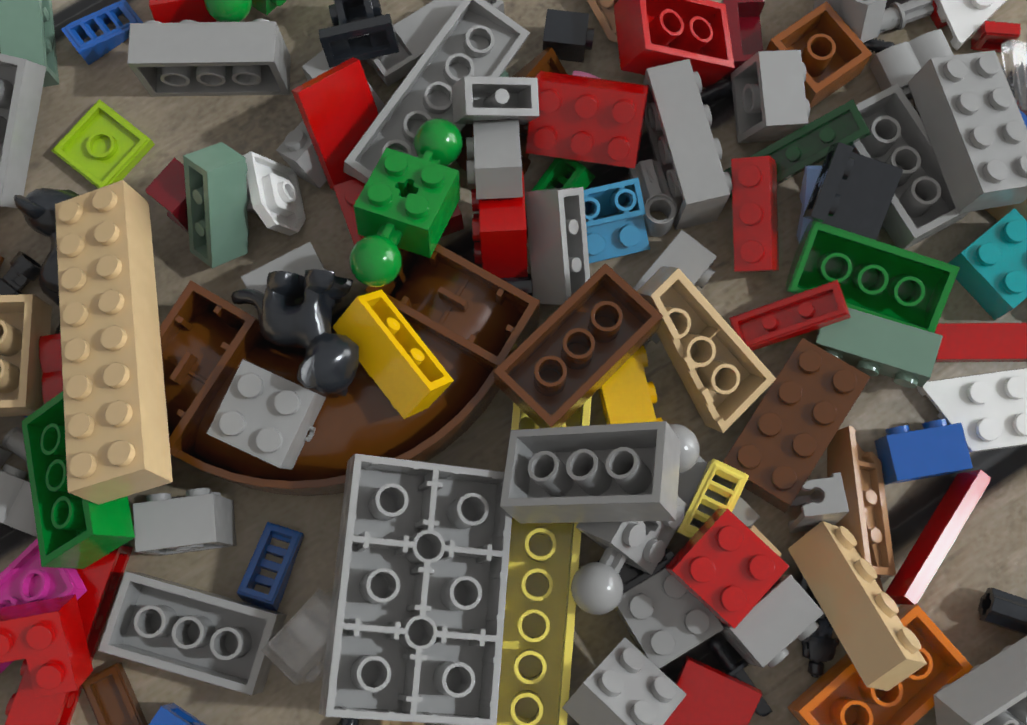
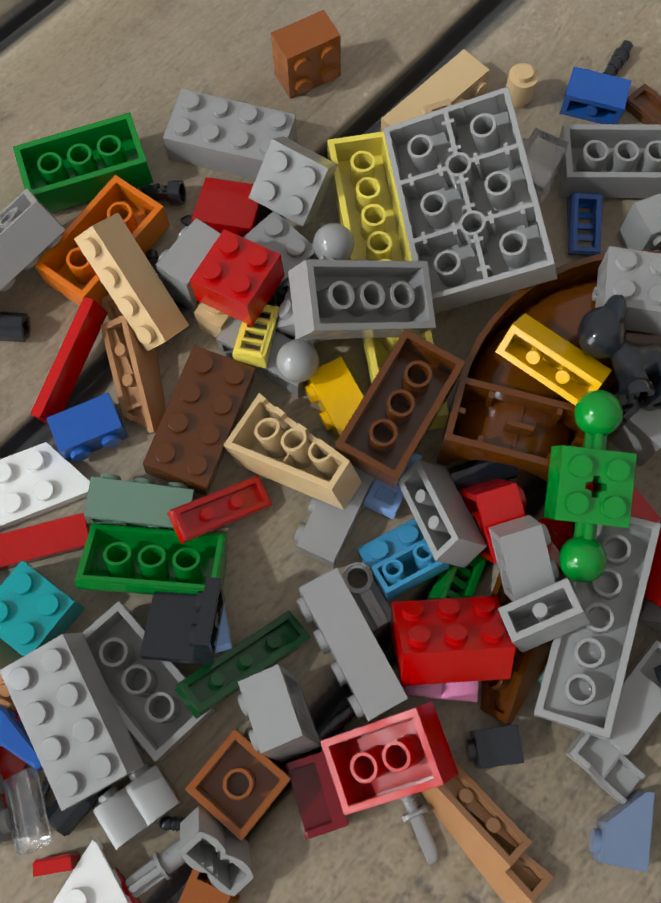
camera: 165 degrees right, 5 degrees down
red brick [731,156,779,273] -> none
light grey hinge [788,472,849,533] -> none

